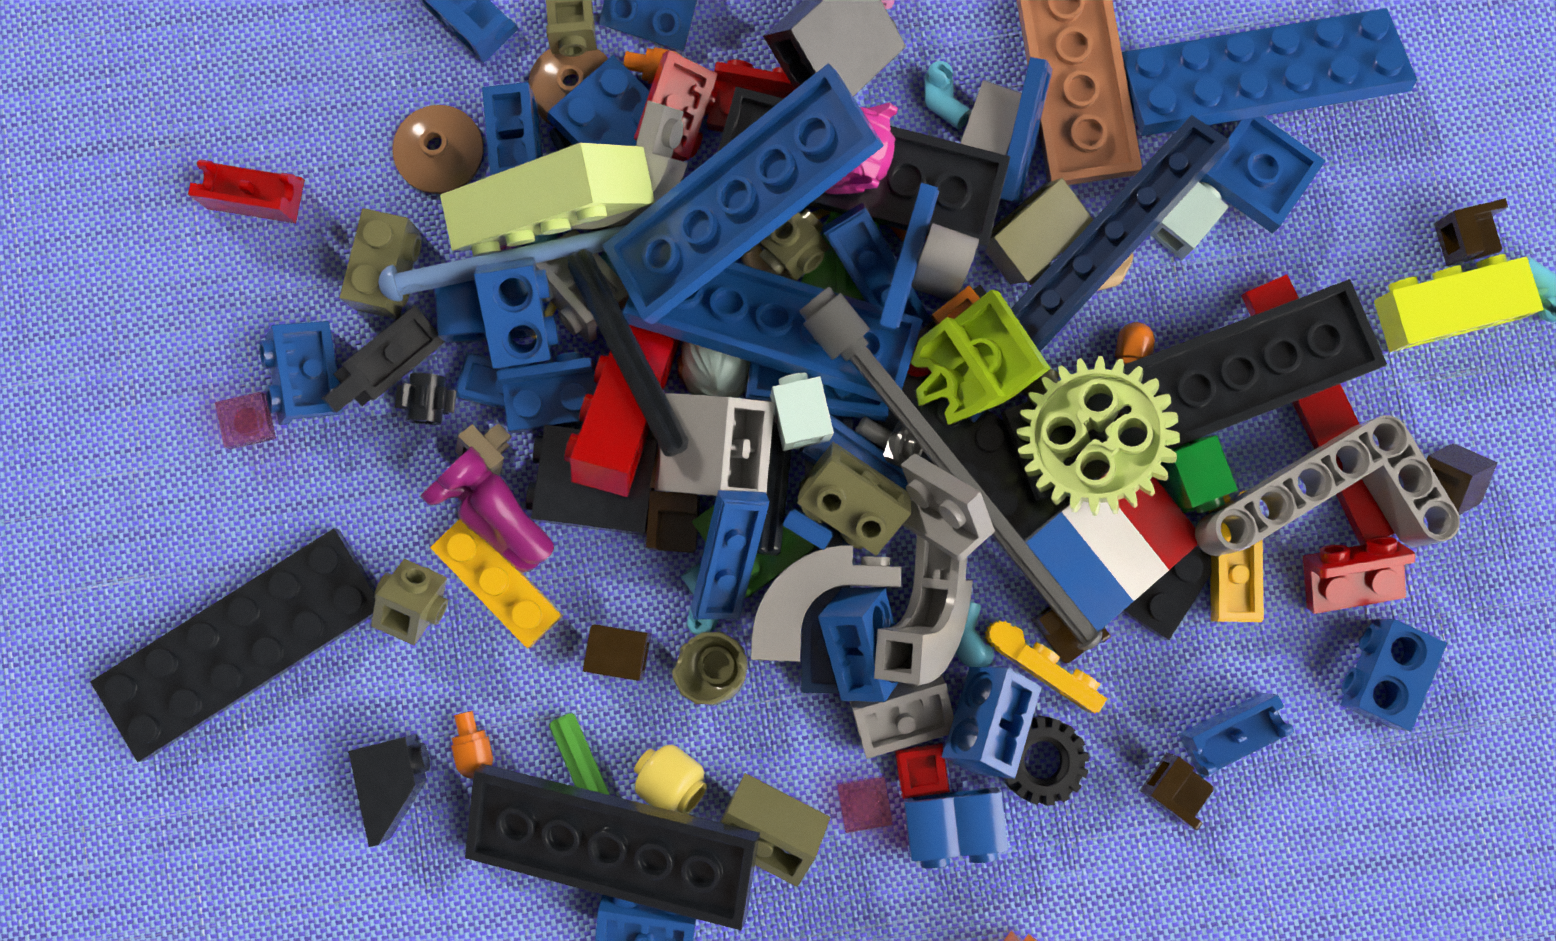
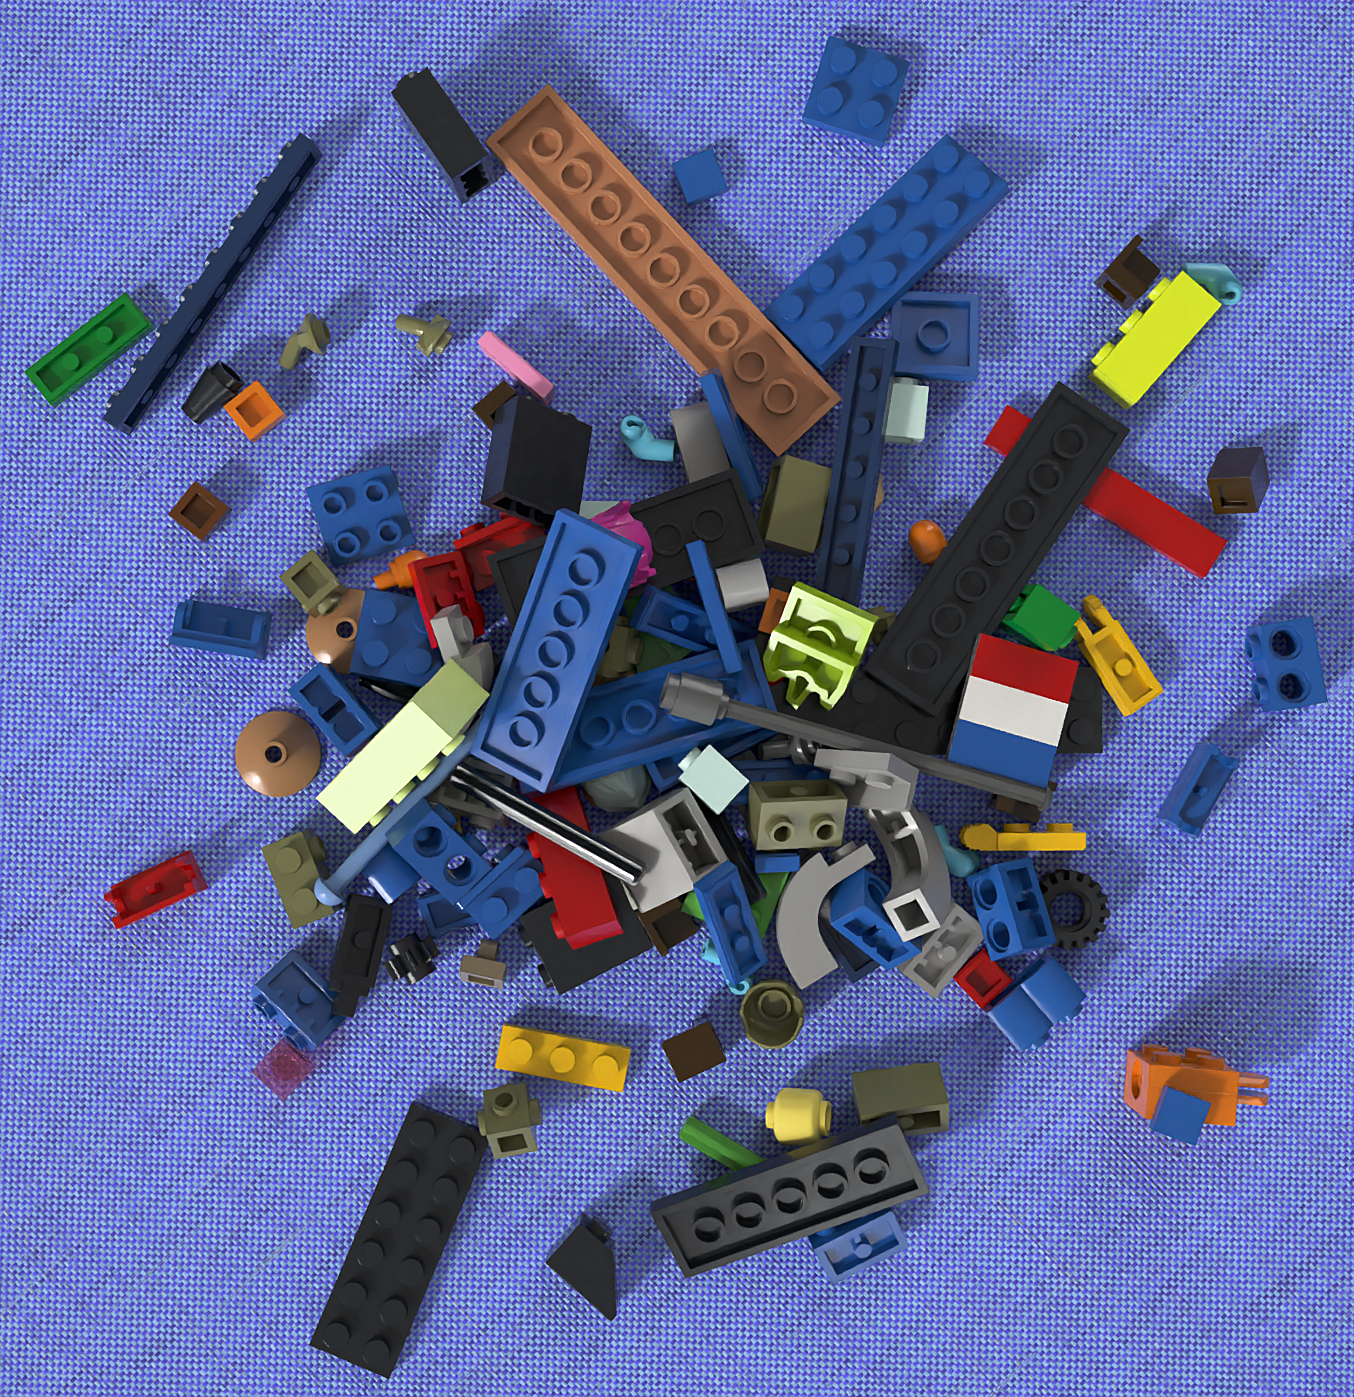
camera: 35 degrees left, 5 degrees up
magenta piece [420,446,554,573] -> none
orange cylinder [451,710,493,779] -> none
clear pink plate [837,775,893,833] -> none
yellowish green gear [1017,356,1180,516] -> none
dark brown panel [1139,752,1214,831] -> none
light grey beam [1195,415,1460,556] -> none
bracket [1302,536,1415,614] -> none

